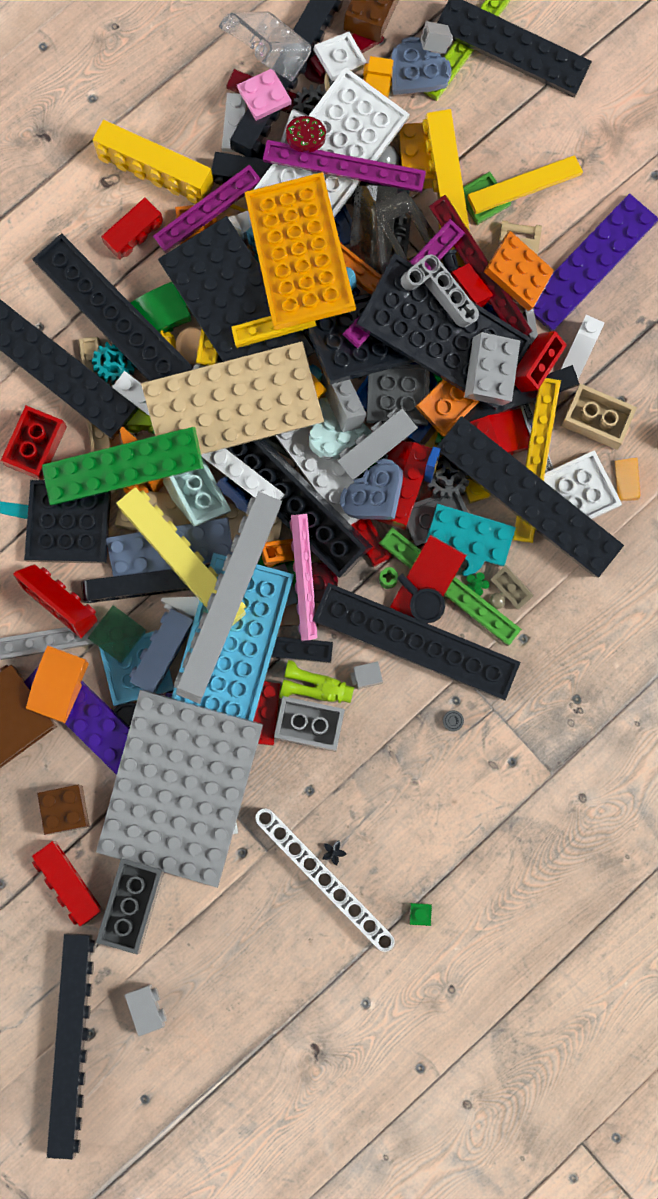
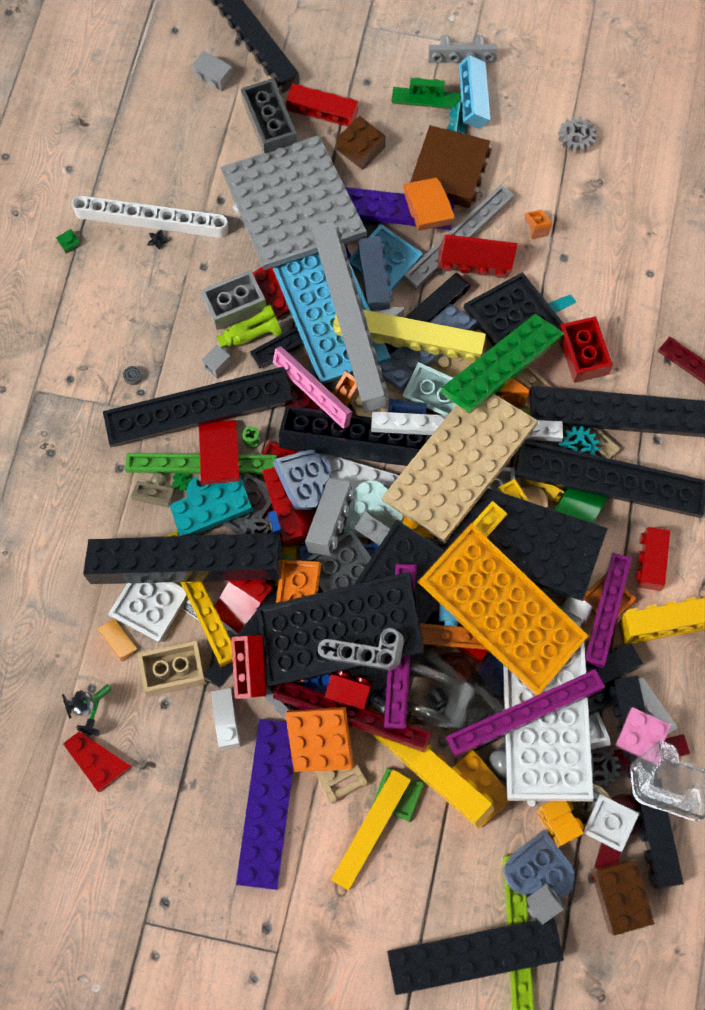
camera: 145 degrees right, 10 degrees down
clear green plate [88,605,147,664] -> none
dark red tile [286,116,326,152] -> none
black piece [396,573,446,623] -> none
light grey brick [464,332,520,406] -> none

